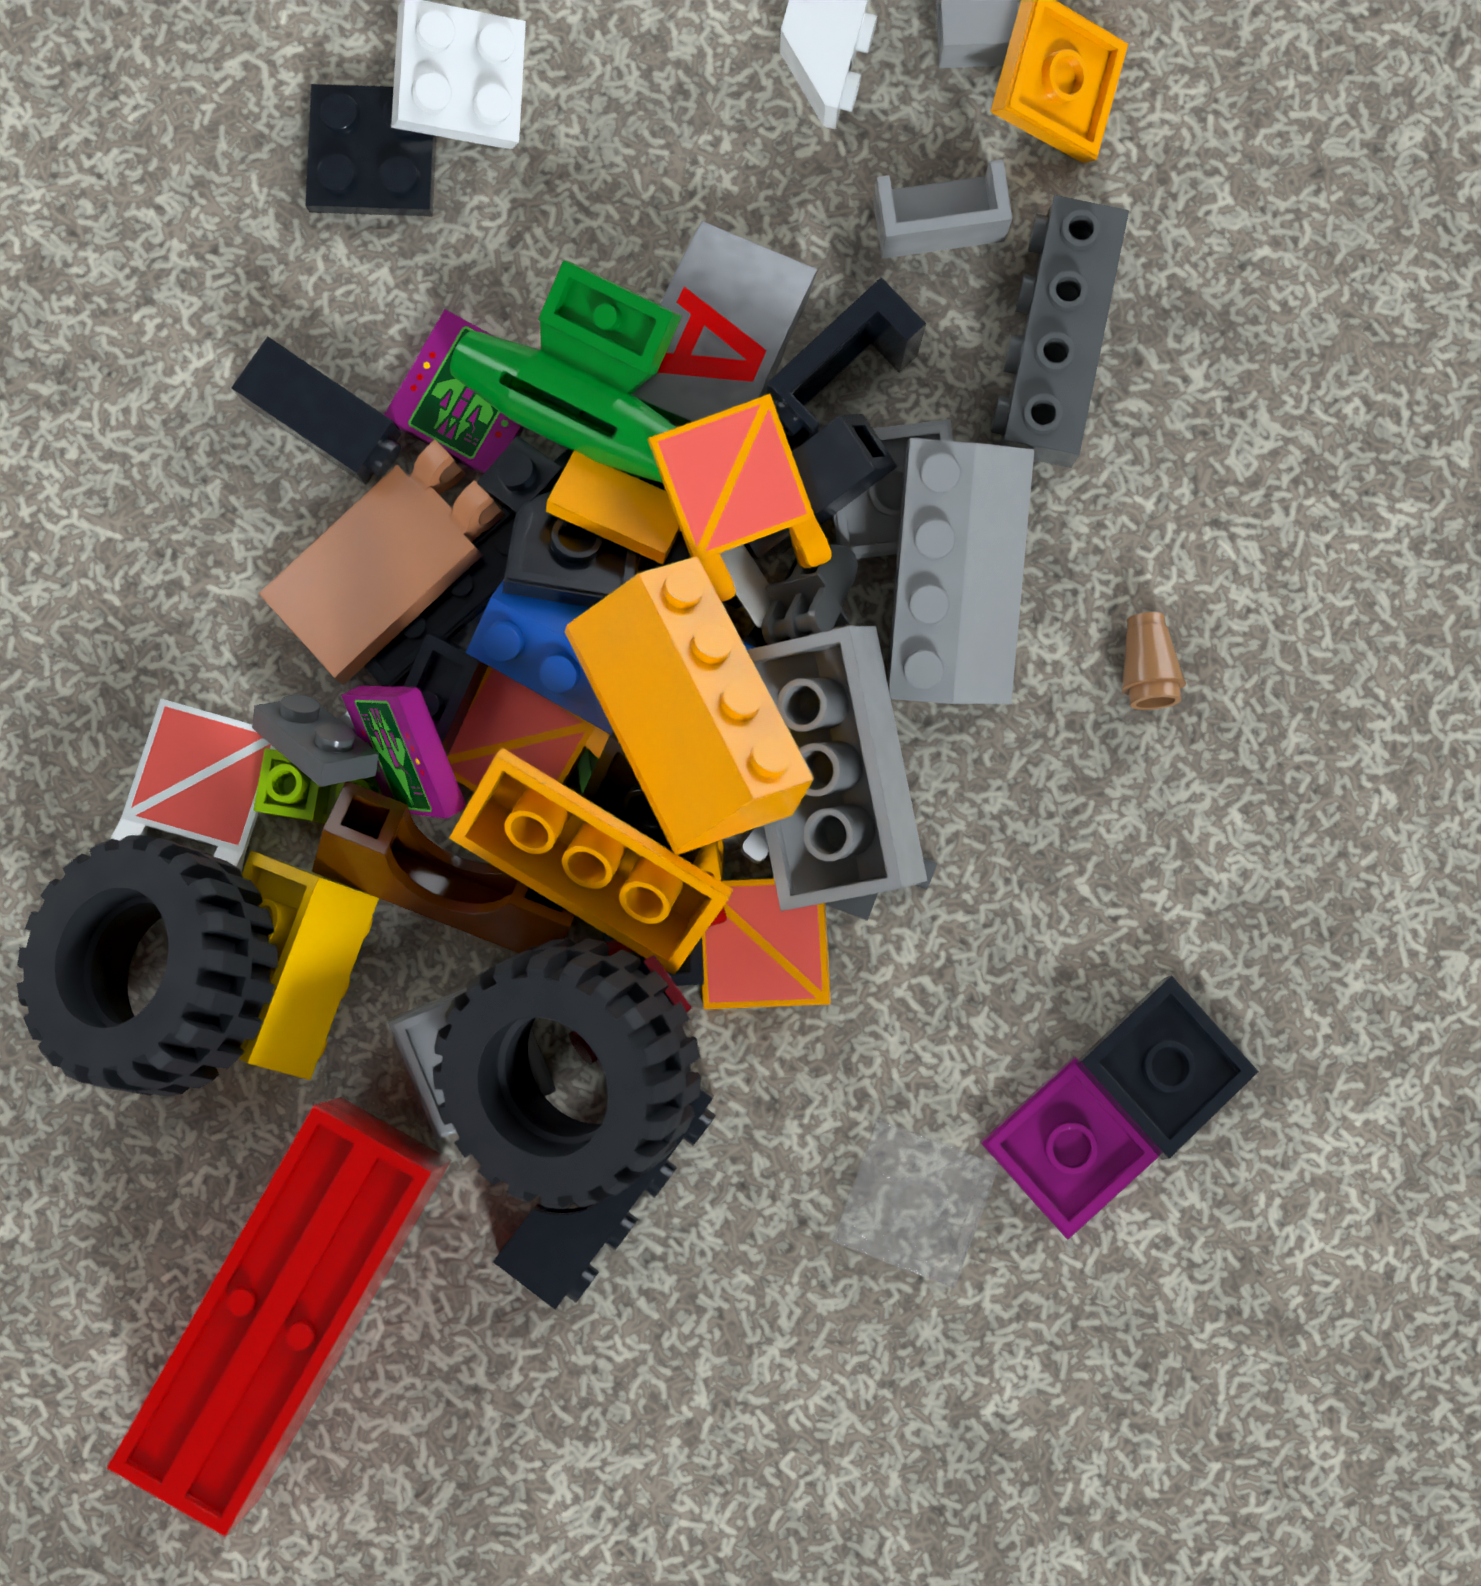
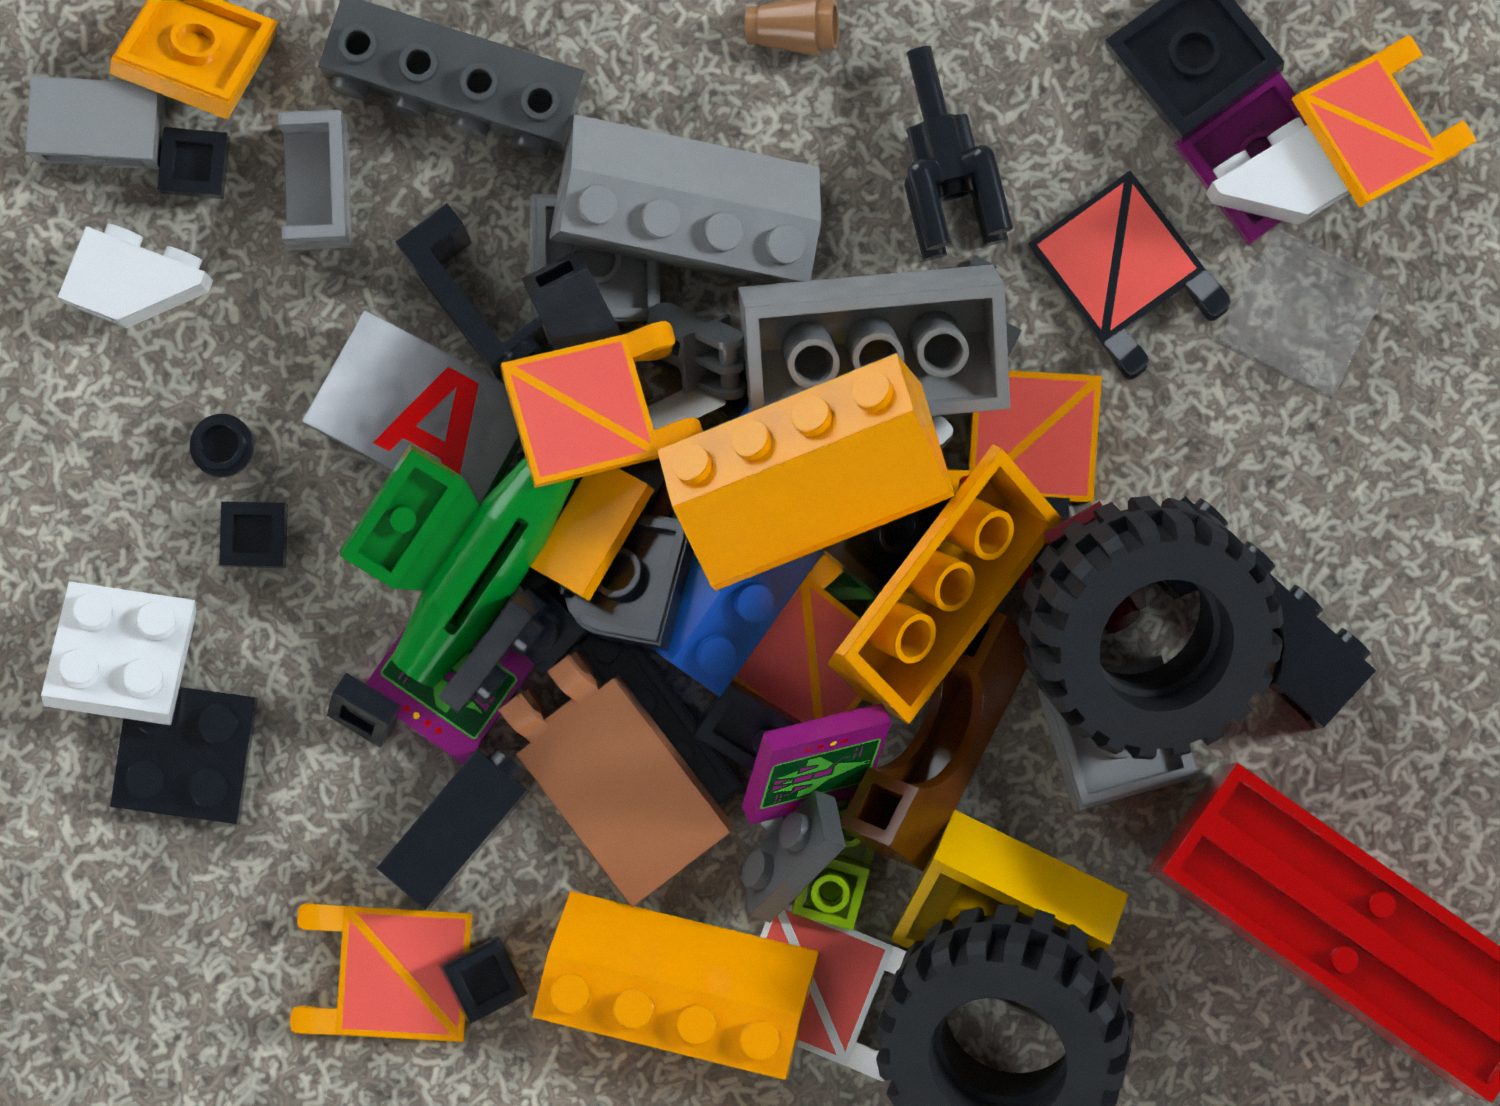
camera: 85 degrees left, 0 degrees up
none -> black plate [157,127,230,199]
none -> black plate [190,414,254,478]
none -> black plate [219,501,288,568]
none -> coral flag [290,903,472,1042]
none -> black tile [326,673,401,748]
none -> black plate [438,586,550,713]
none -> black tile [439,936,527,1024]
none -> light orange slope [532,891,819,1080]
none -> black plant [904,46,1013,261]
none -> coral flag [1028,171,1231,380]
none -> white slope [1206,117,1351,225]
none -> flag [1291,35,1477,208]

